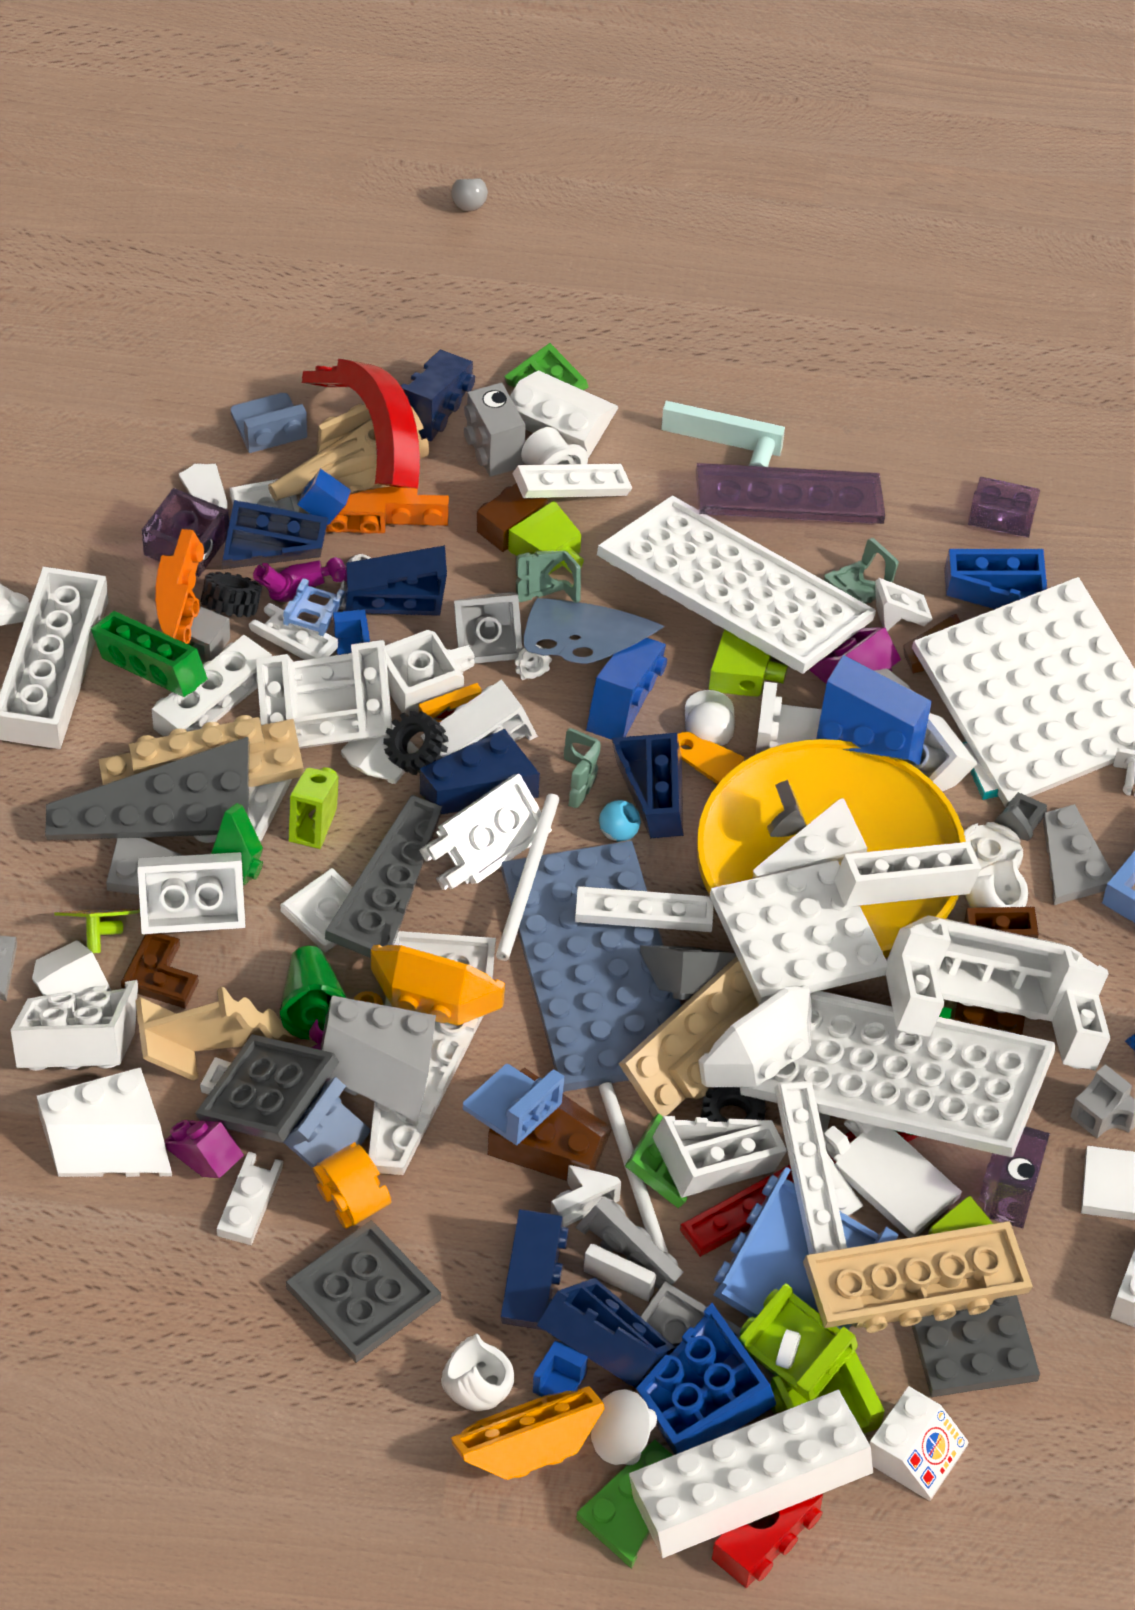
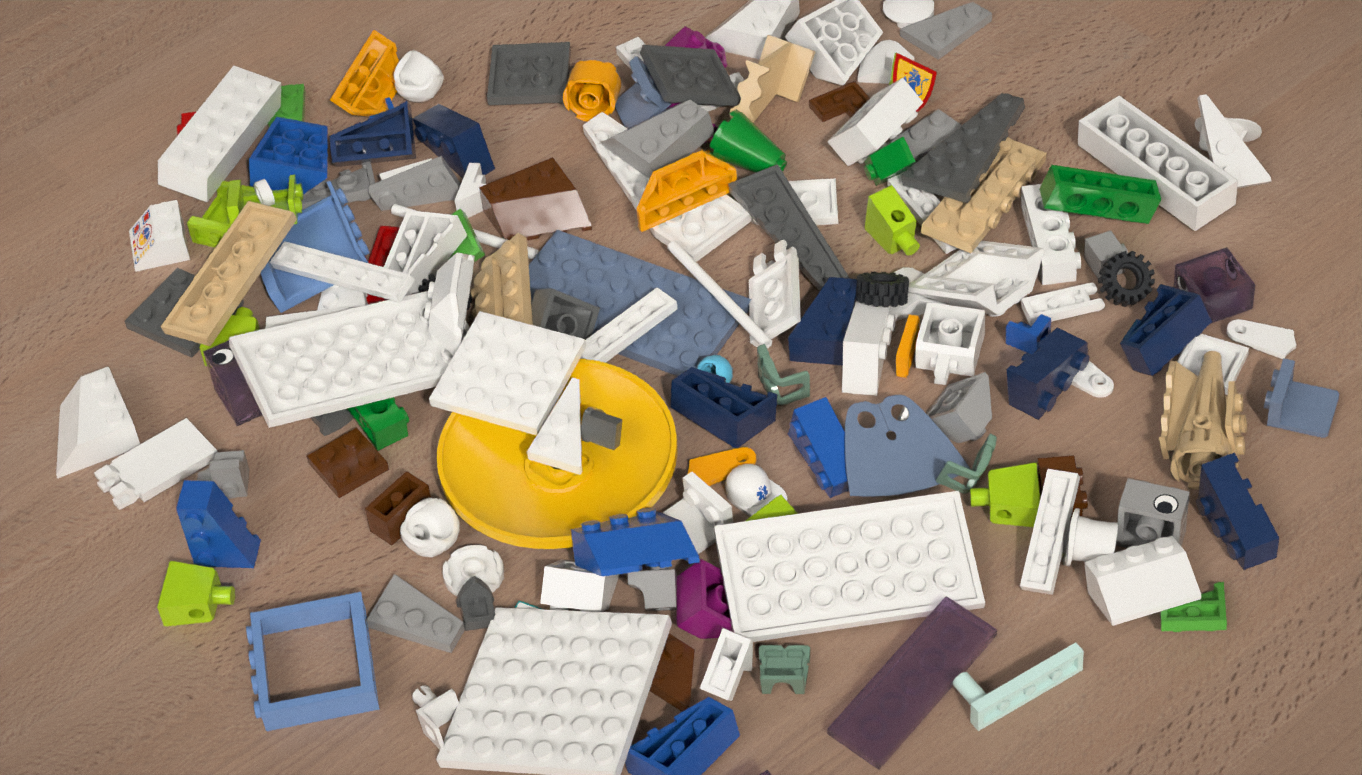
camera: 140 degrees right, 5 degrees down
orange slope [155,529,204,644] -> none
magenta arm [253,557,346,602] -> none
medium blue piece [283,579,345,636] -> none
blue panel [297,468,351,525] -> none
red arch [301,359,420,489] -> none
orange slope [326,486,449,534] -> none
medium blue bracket [463,1064,565,1146] -> none
white dish [591,1389,657,1465] -> none
white brick [834,842,981,907] -> none
white wedge [885,915,1110,1071] -> none

